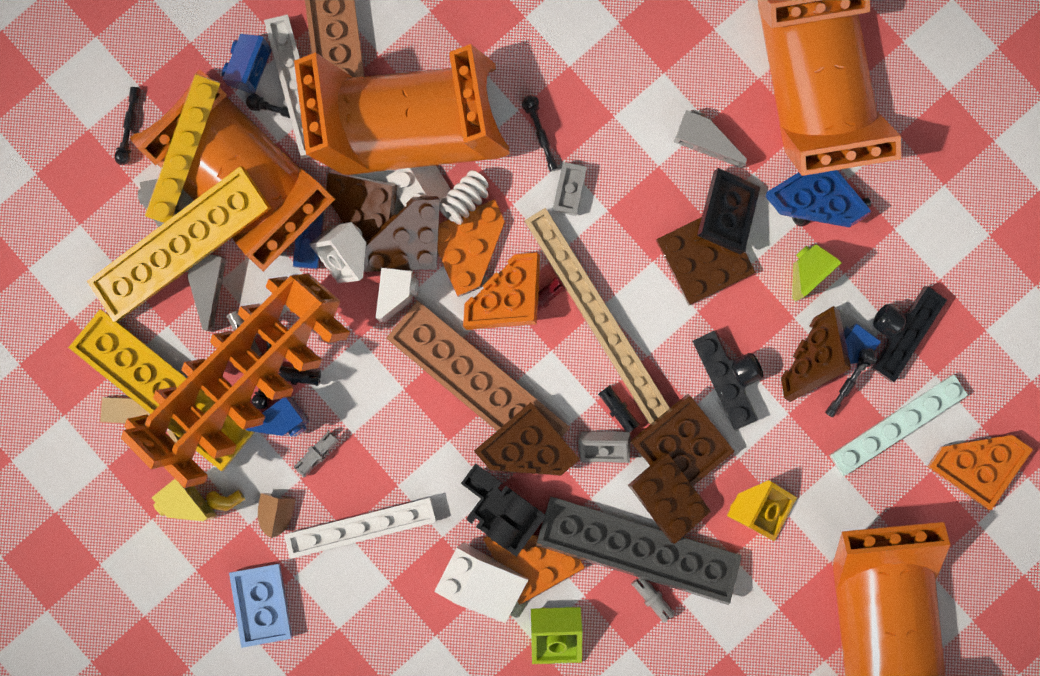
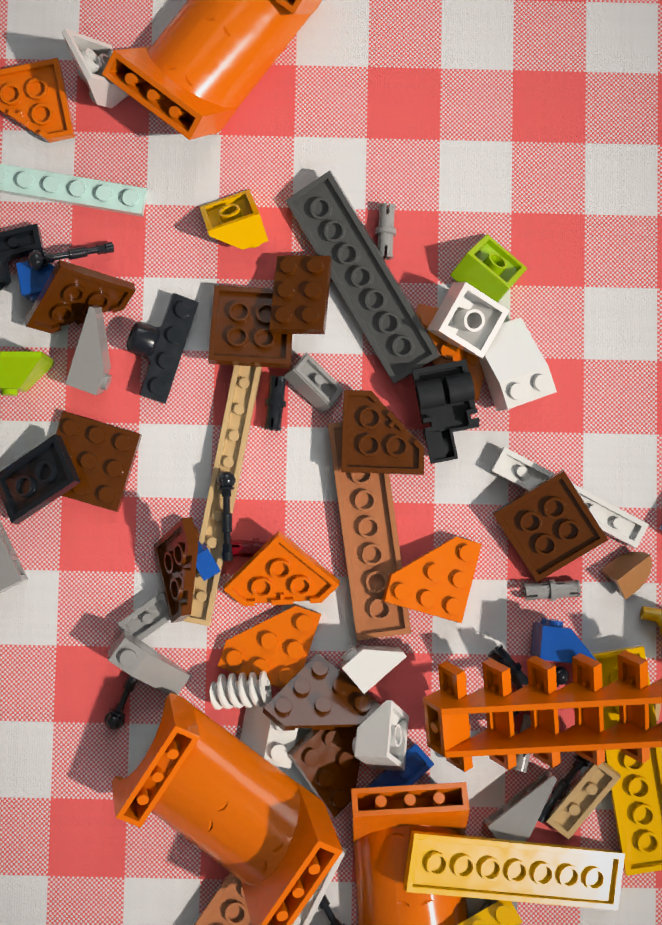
camera: 140 degrees left, 0 degrees up
none -> white slope [62,29,129,108]
none -> light grey slope [65,305,112,395]
none -> light grey slope [108,629,191,695]
none -> reddish brown plate [154,517,199,623]
none -> blue piece [196,541,221,581]
none -> black piece [217,471,236,561]
none -> orange plate [382,536,482,623]
none -> white slope [427,282,510,358]
none -> reddish brown plate [493,470,608,582]
none -> black piece [538,755,591,824]
none -> tan plate [546,762,621,840]

